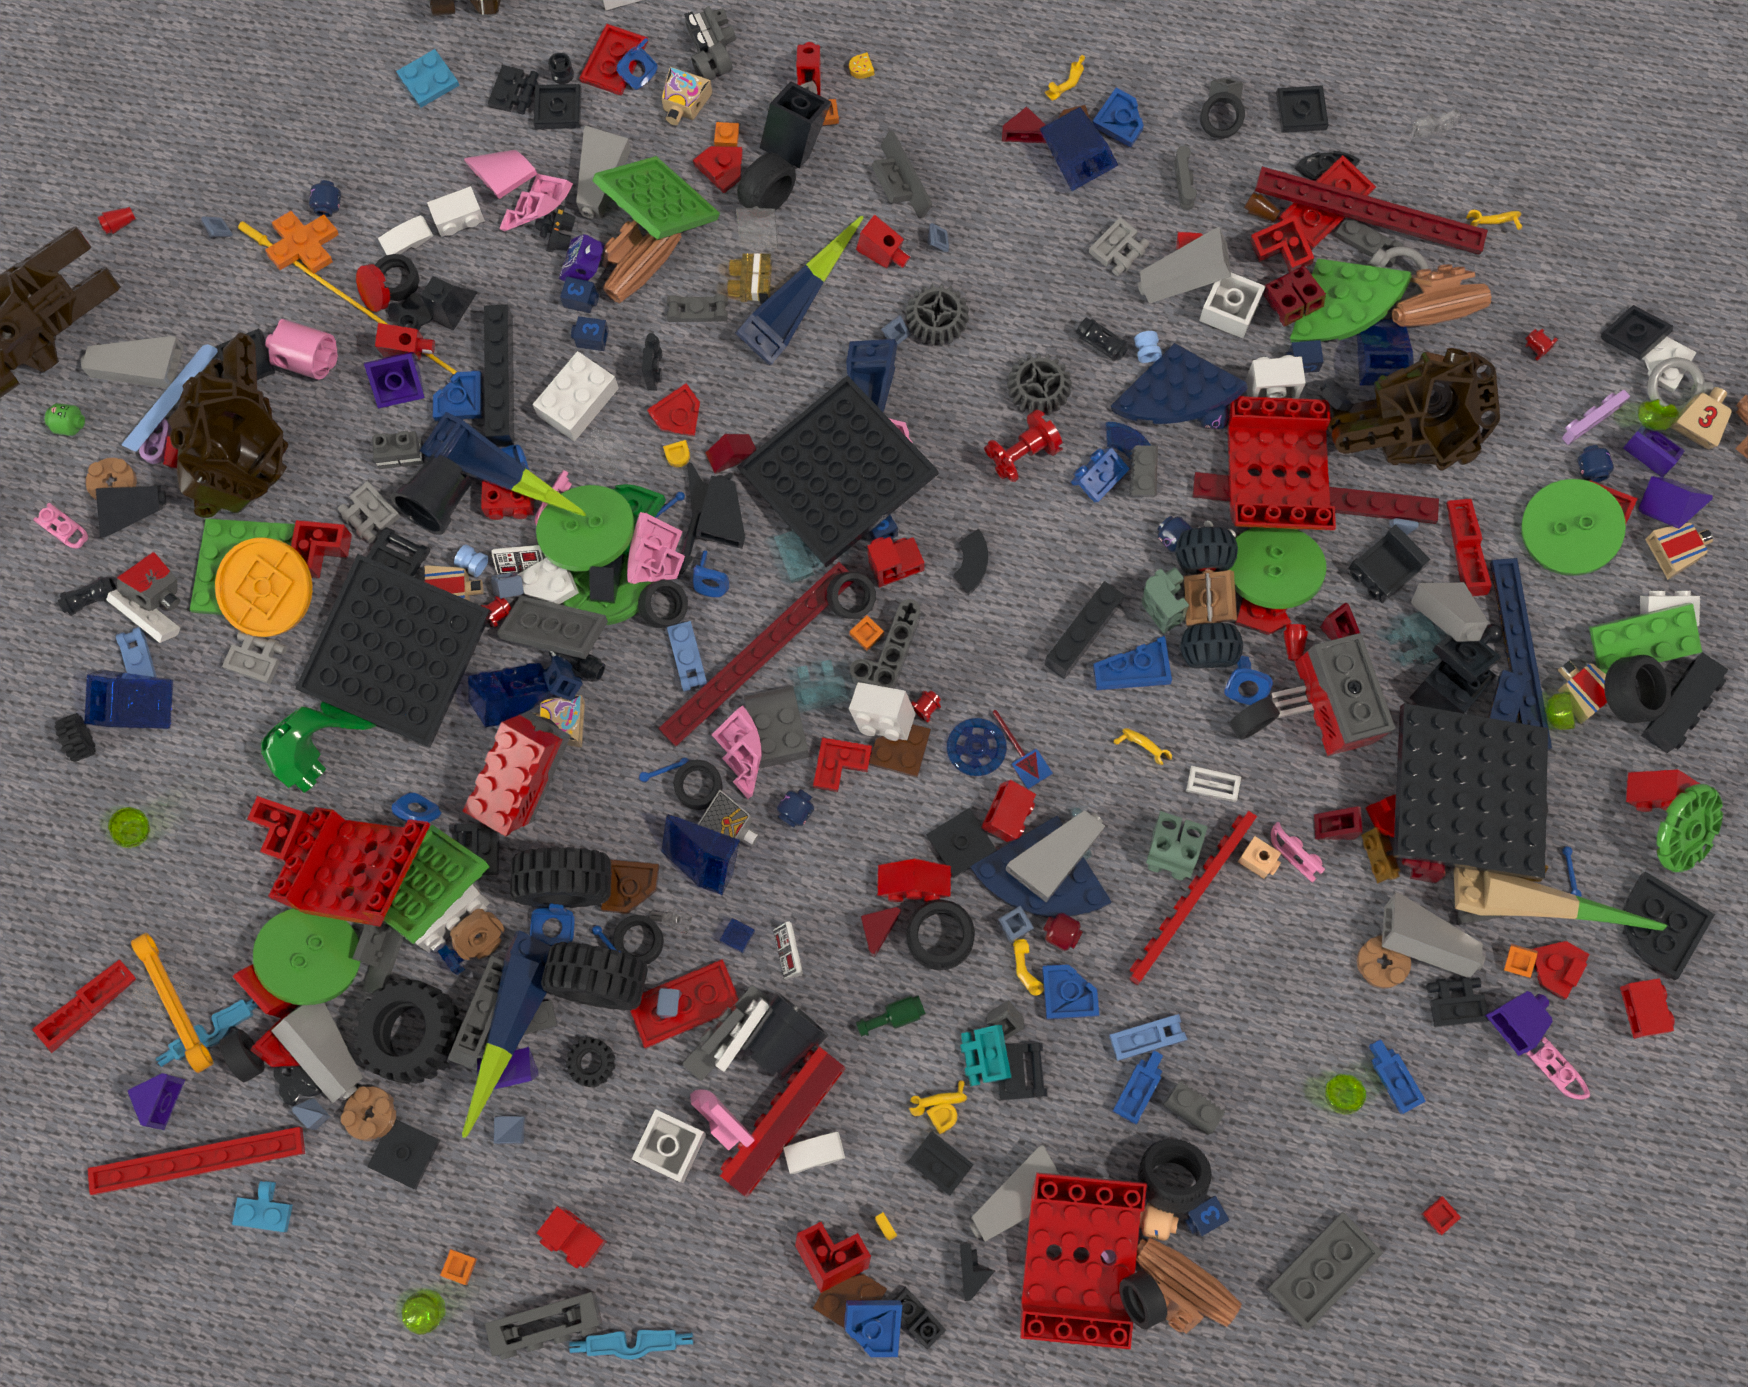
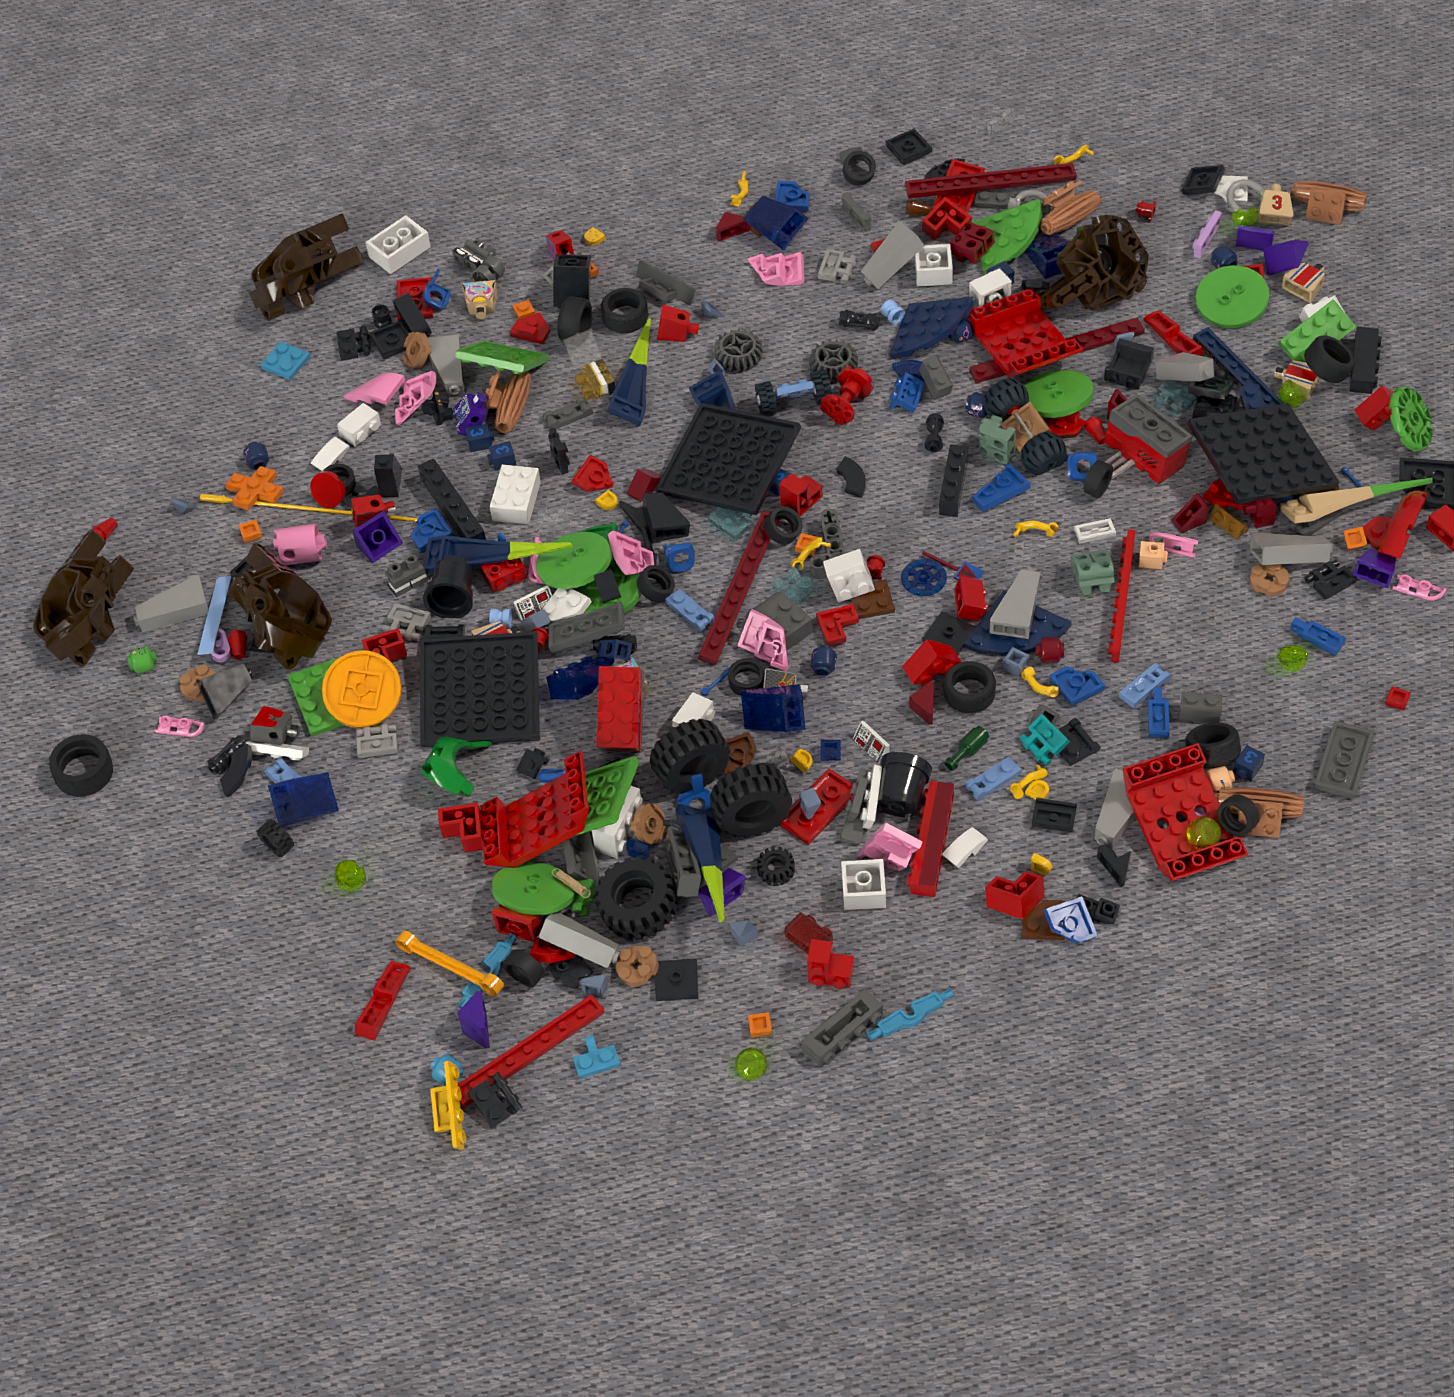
camera: 25 degrees left, 20 degrees down
none -> black tile [220,744,252,797]
none -> orange plate [238,520,262,543]
none -> black beam [392,292,432,336]
none -> medium nougat plate [403,332,432,369]
none -> dark azure head [430,1054,464,1086]
none -> yellow bracket [430,1061,466,1150]
none -> black plate [467,1072,523,1129]
none -> black bracket [516,748,550,779]
none -> tan piece [552,869,590,898]
none -> bright green plate [572,879,595,917]
none -> black tyre [601,288,648,333]
none -> white brick [672,692,715,727]
none -> bright pink slope [748,252,805,286]
none -> black plate [755,369,832,416]
none -> clear red brick [784,912,833,954]
none -> yellow tile [790,749,813,773]
none -> yellow piece [791,537,831,570]
none -> black piece [924,413,944,452]
none -> medium blue plate [964,757,1022,801]
none -> clear neon green hair [1186,817,1221,848]
none -> red brick [1378,490,1428,560]

